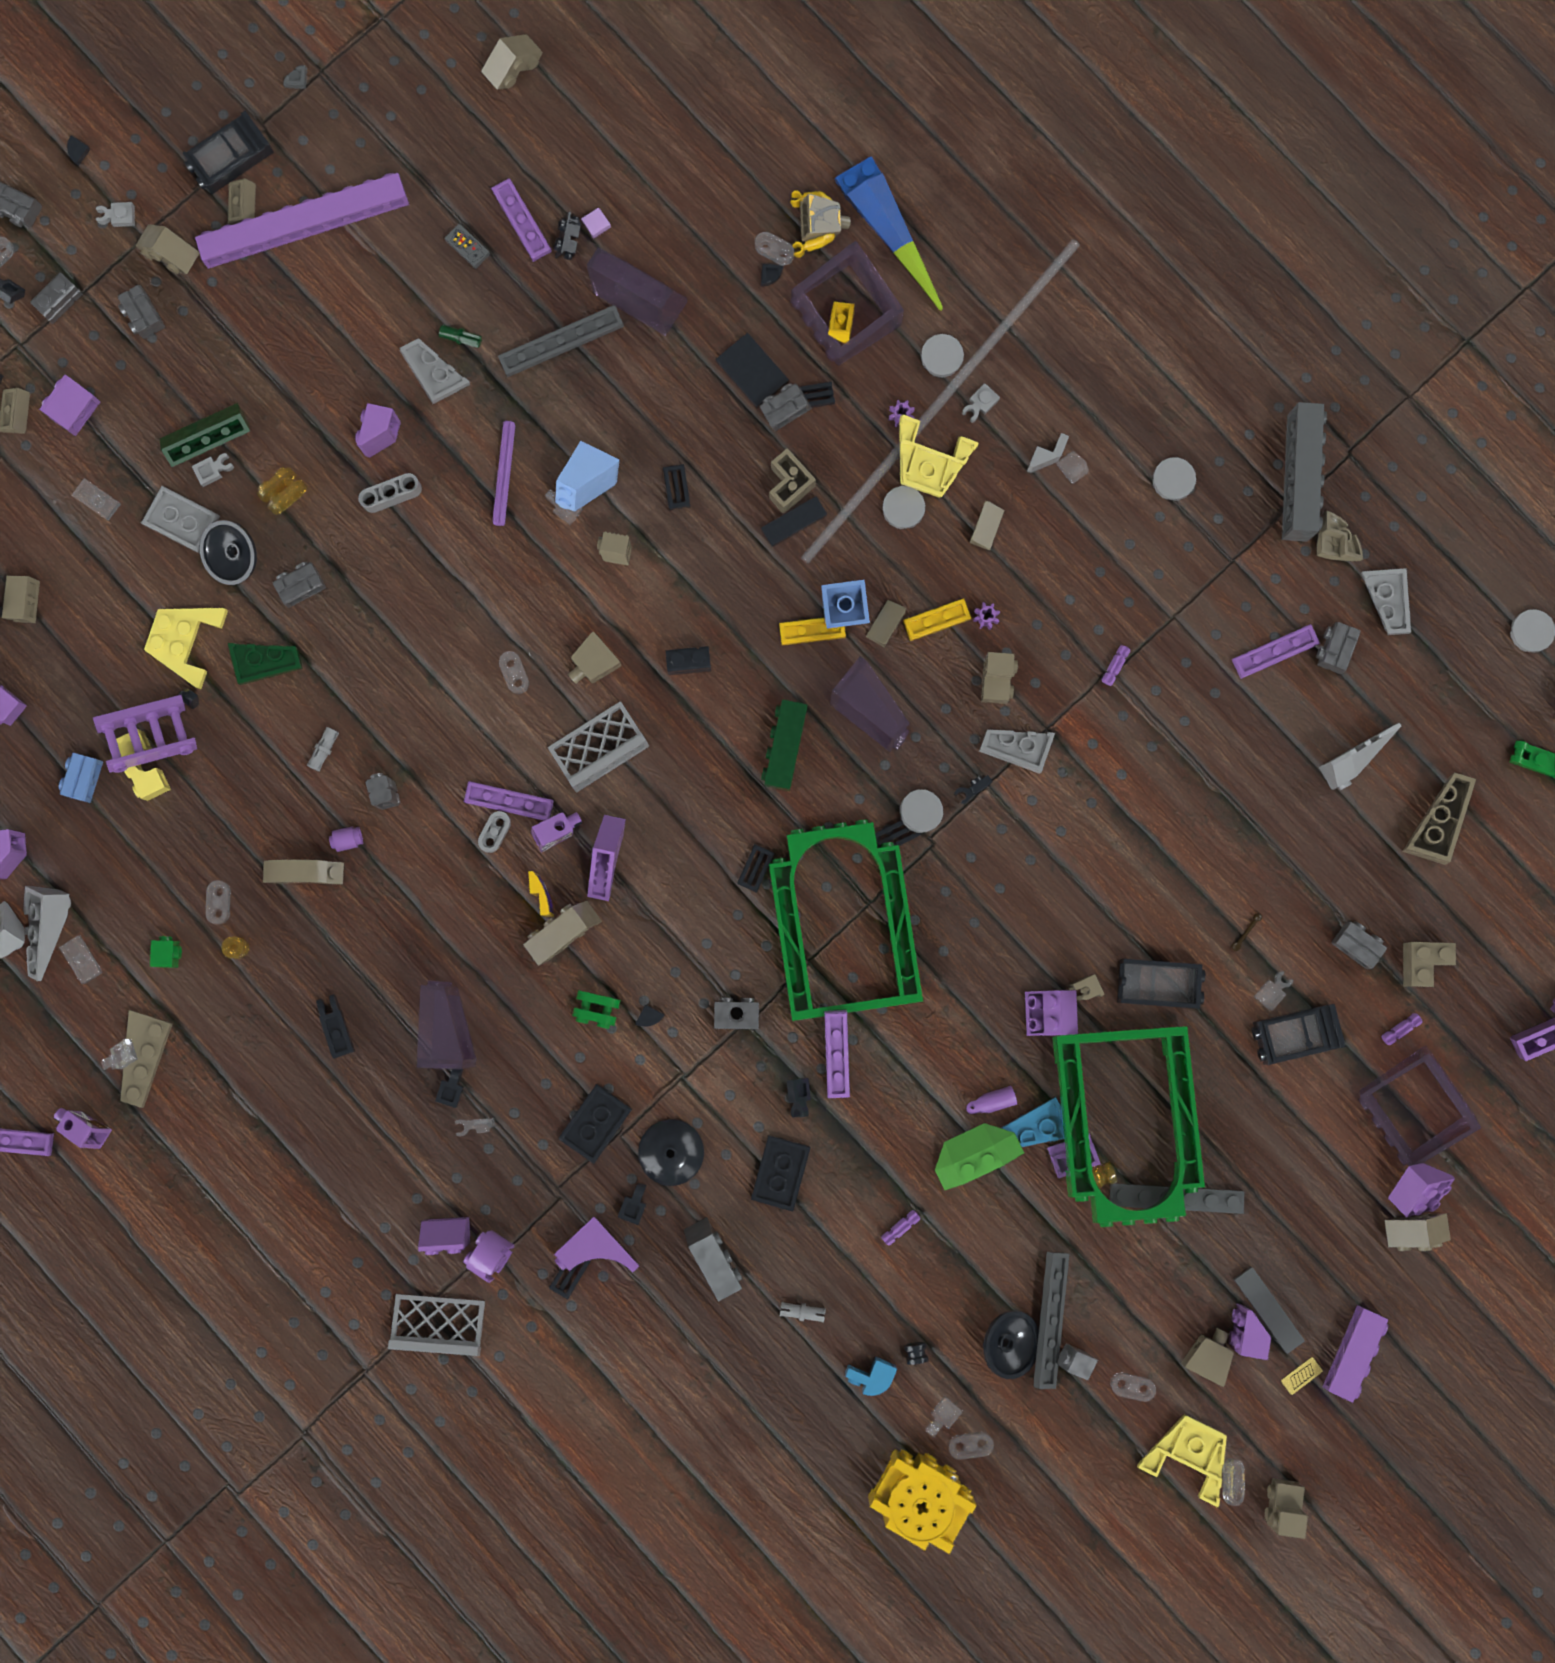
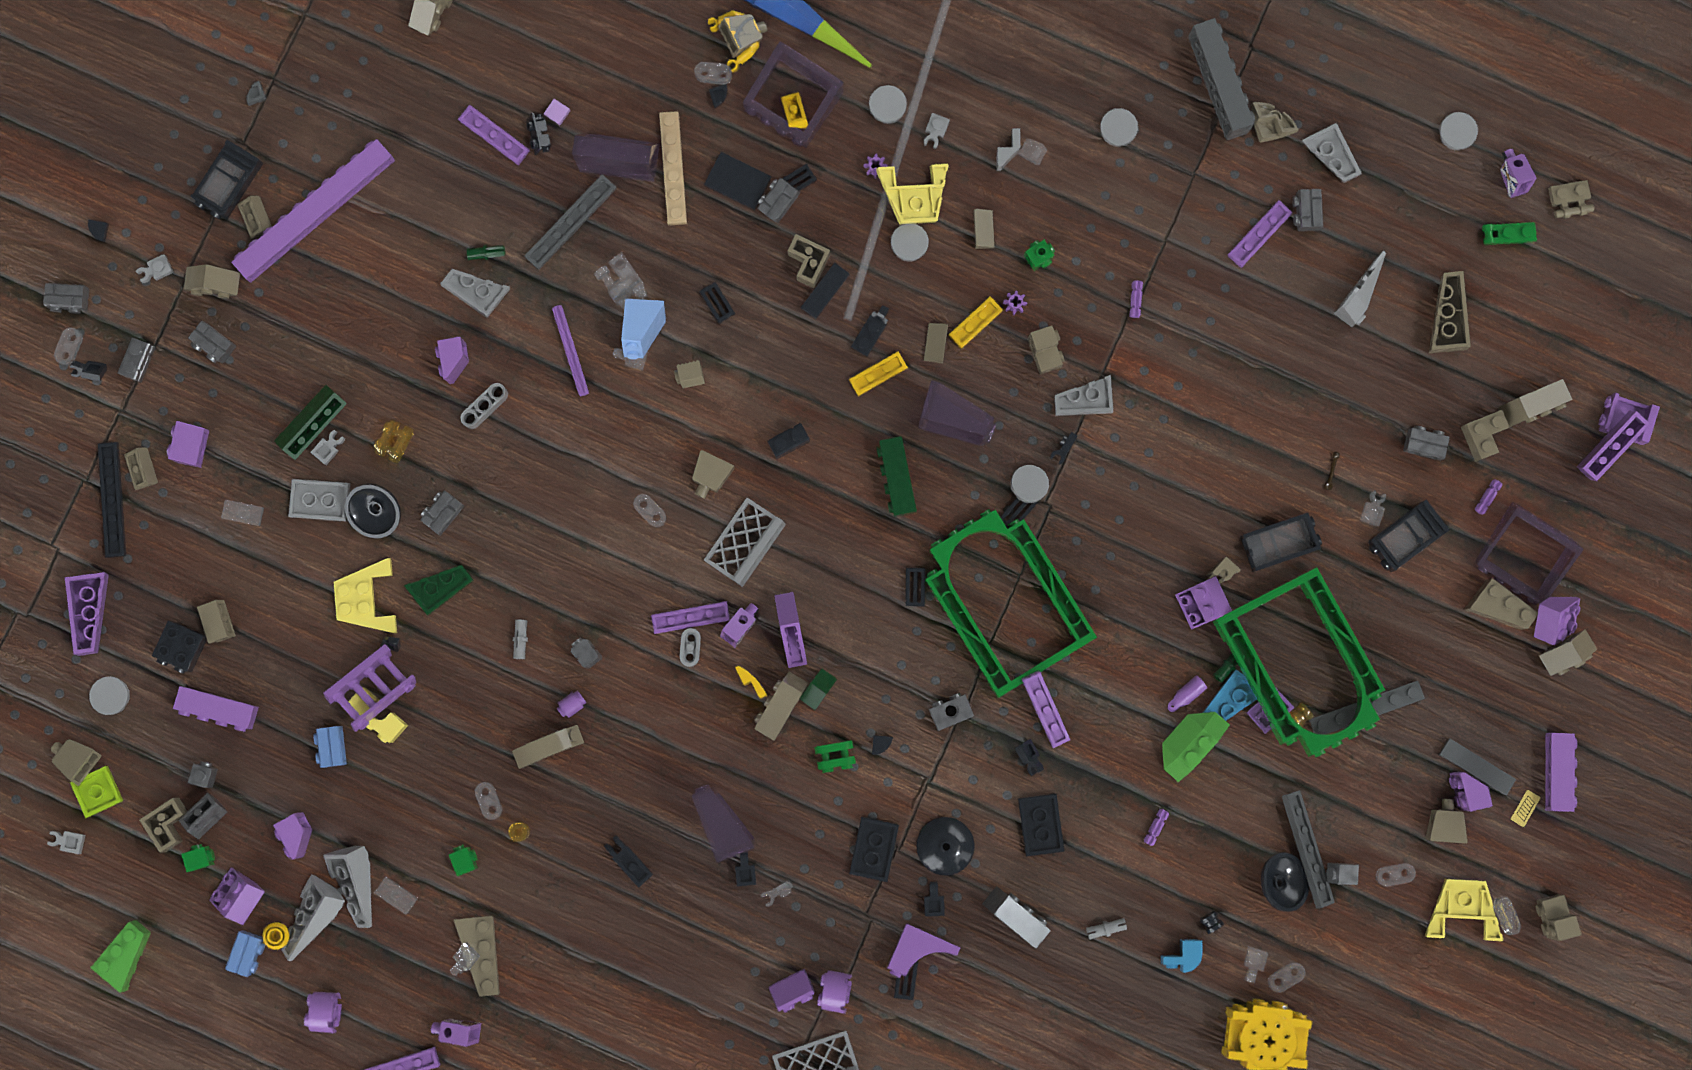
camera: 25 degrees left, 0 degrees up
dark grey tile [445,224,490,269] -> none
medium blue slope [821,580,870,629] -> none
none -> clear hips [594,252,648,310]
none -> tan plate [659,111,687,225]
none -> dark green slope [800,668,837,710]
none -> black hinge [851,305,889,357]
none -> green brick [1024,240,1055,271]
none -> dark green axle [1213,654,1238,683]
none -> dark tan wedge [1464,578,1538,630]
none -> dark tan wedge [1498,379,1573,427]

